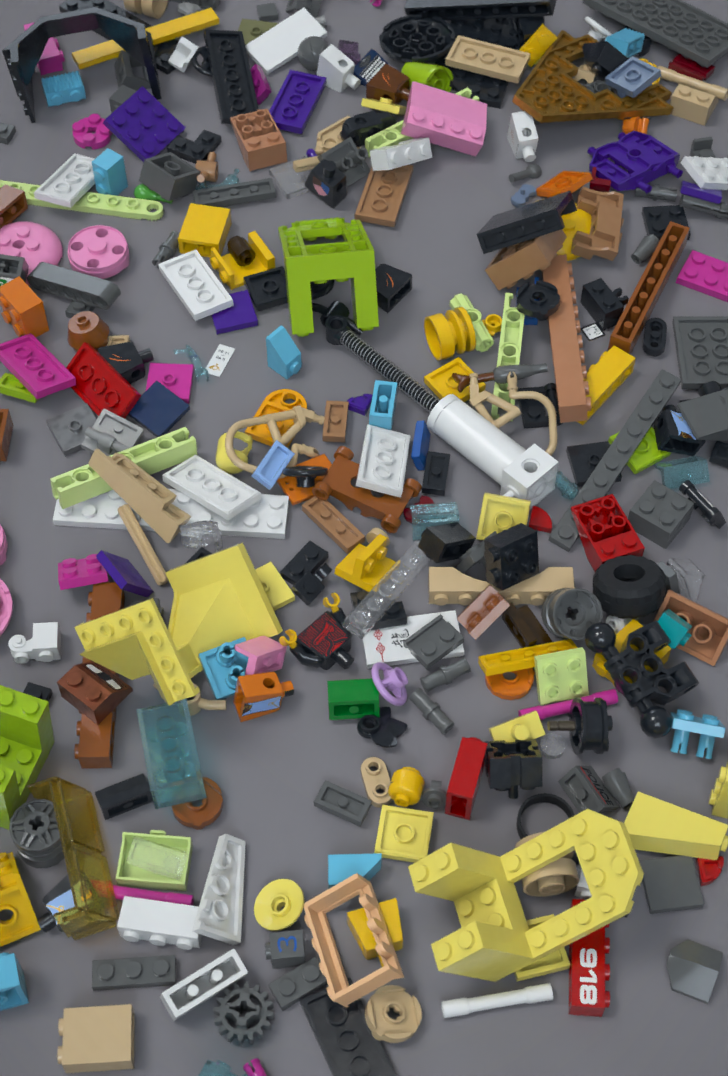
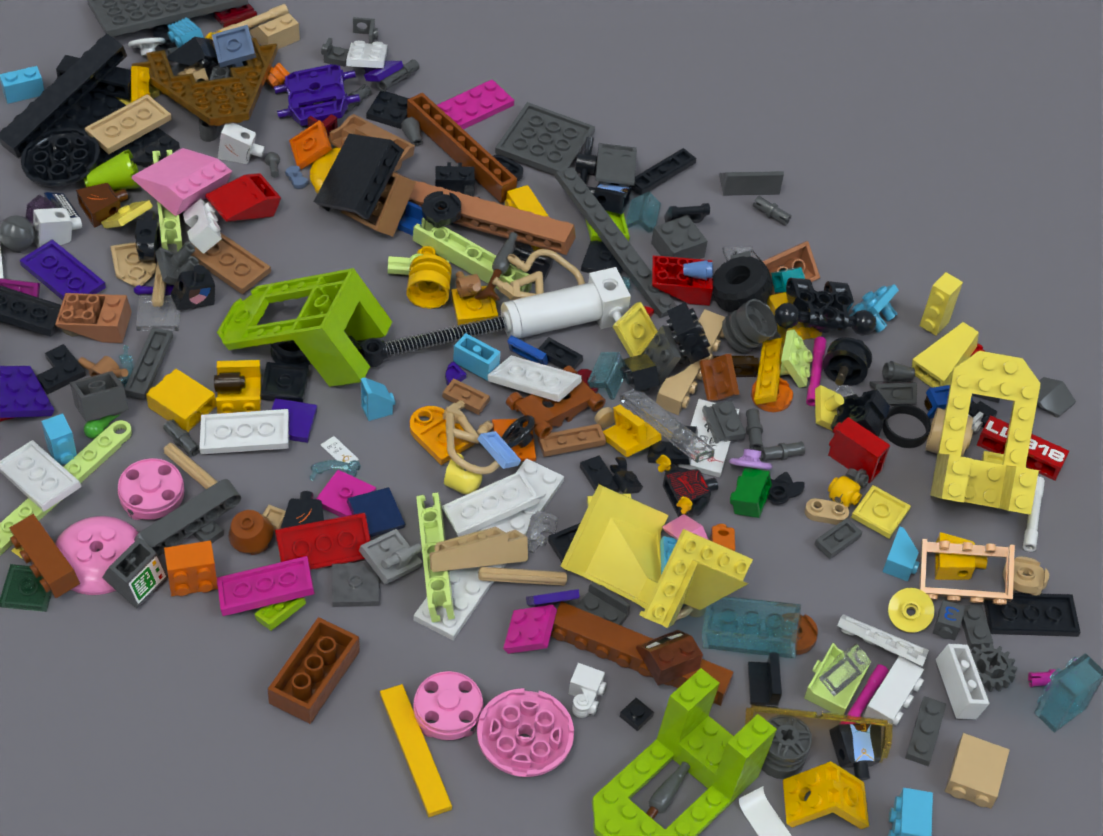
camera: 70 degrees left, 5 degrees down
none -> tan axle [164,443,217,489]
none -> red slope [205,173,281,222]
none -> medium nougat piece [456,271,482,298]
none -> medium blue cone [683,260,713,280]

